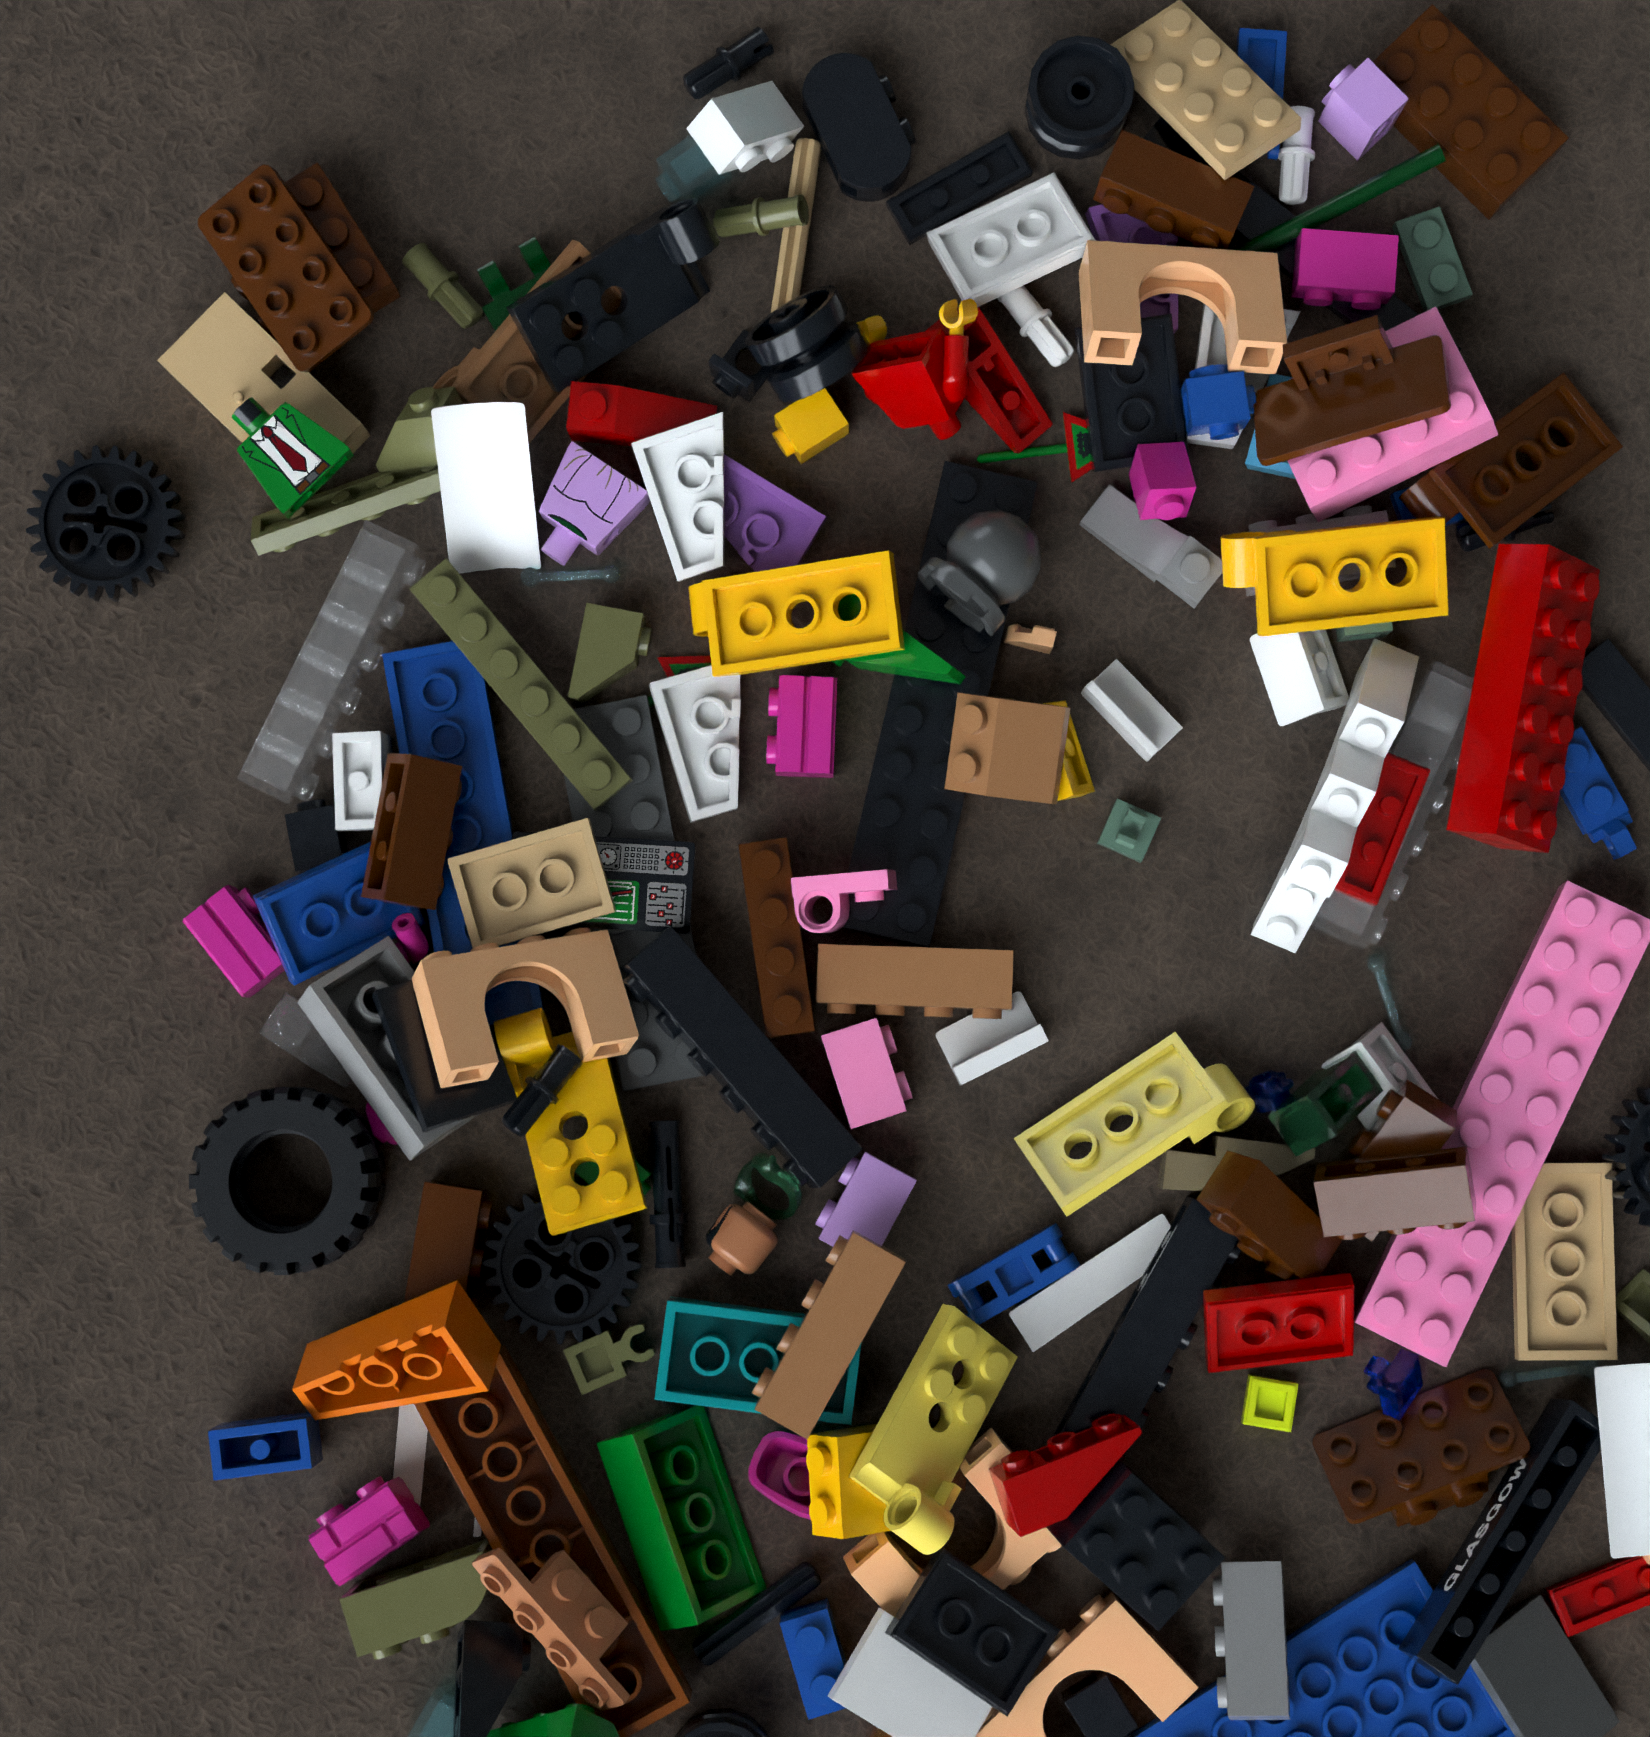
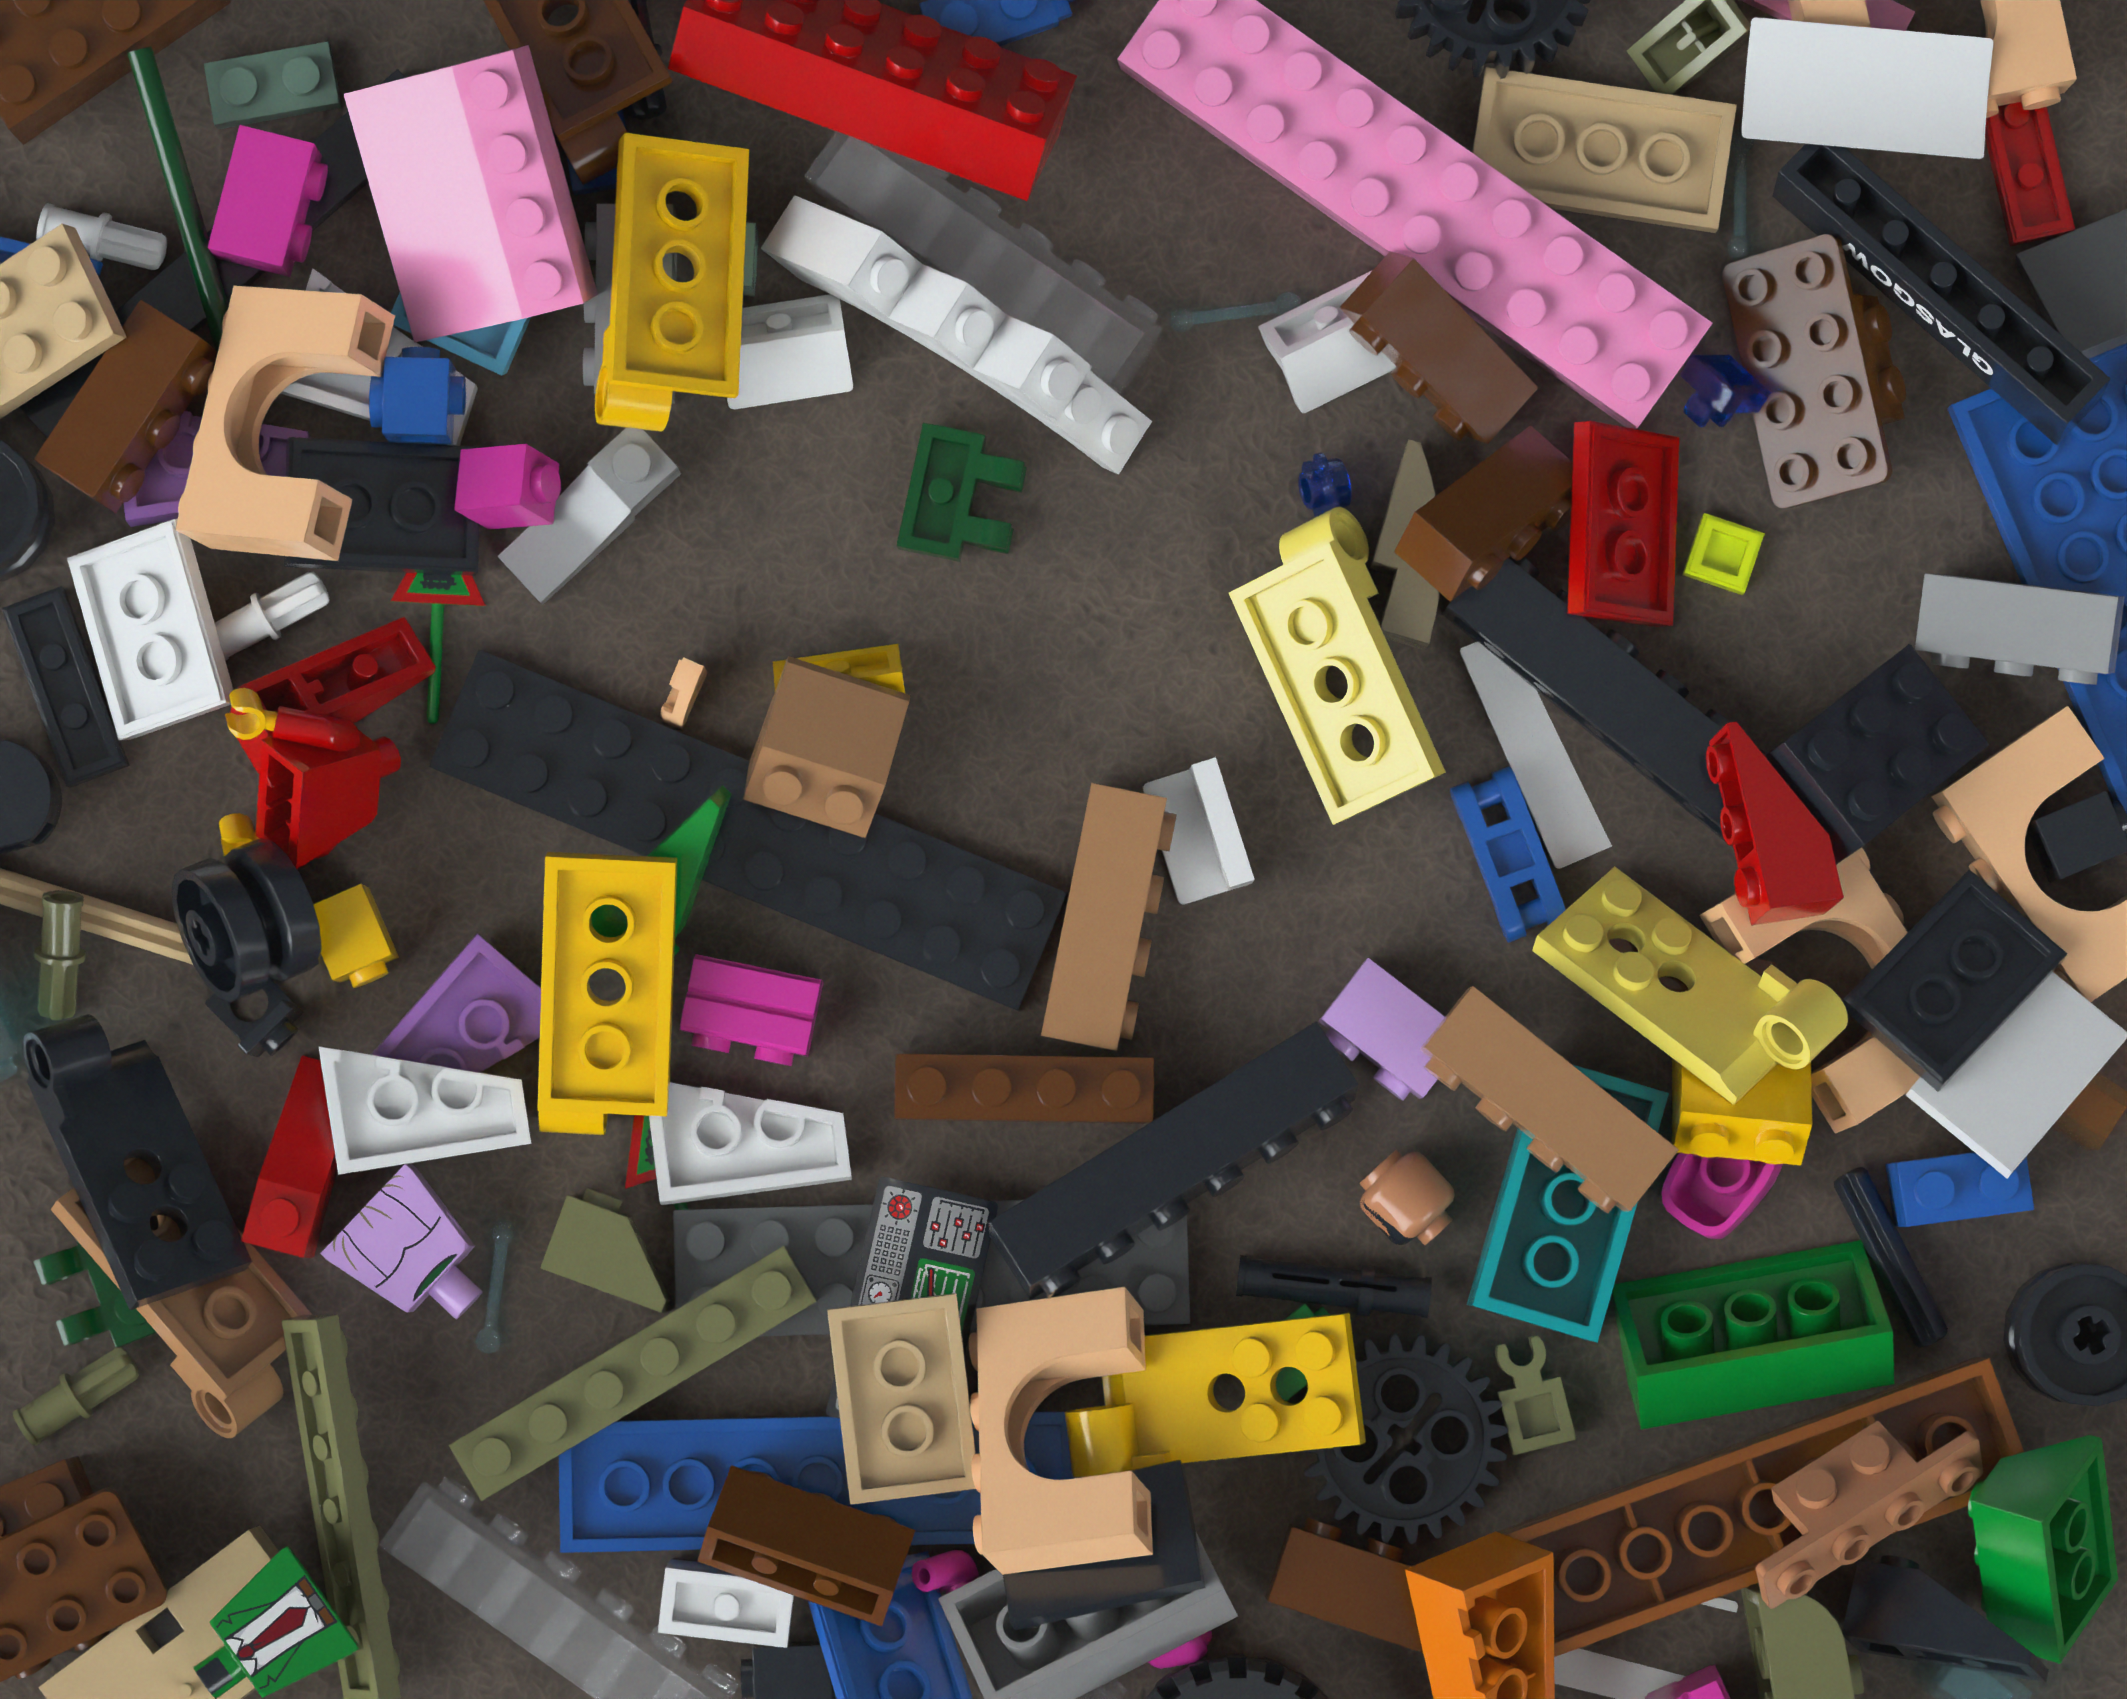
camera: 90 degrees left, 0 degrees up
olive slope [376,387,463,472] -> none
white sticker [431,402,541,574] -> none
black axle [502,1044,583,1137] -> none
clear green piece [733,1153,802,1220] -> none
bright pink plate [791,869,897,933] -> none
bright pink brick [821,1018,912,1129] -> none
dark grey tile [918,509,1042,636] -> none
white panel [1081,659,1183,762] -> none
sand green tile [1097,798,1161,863] -> none
reddish brown bracket [1253,315,1451,466] -> none
clear green brick [1268,1051,1384,1156] -> none
brick [1314,1146,1476,1240] -> none
lavender brick [1318,58,1409,161] -> none
red tile [1334,753,1431,906] -> none
none -> dark green plate [896,422,1027,562]

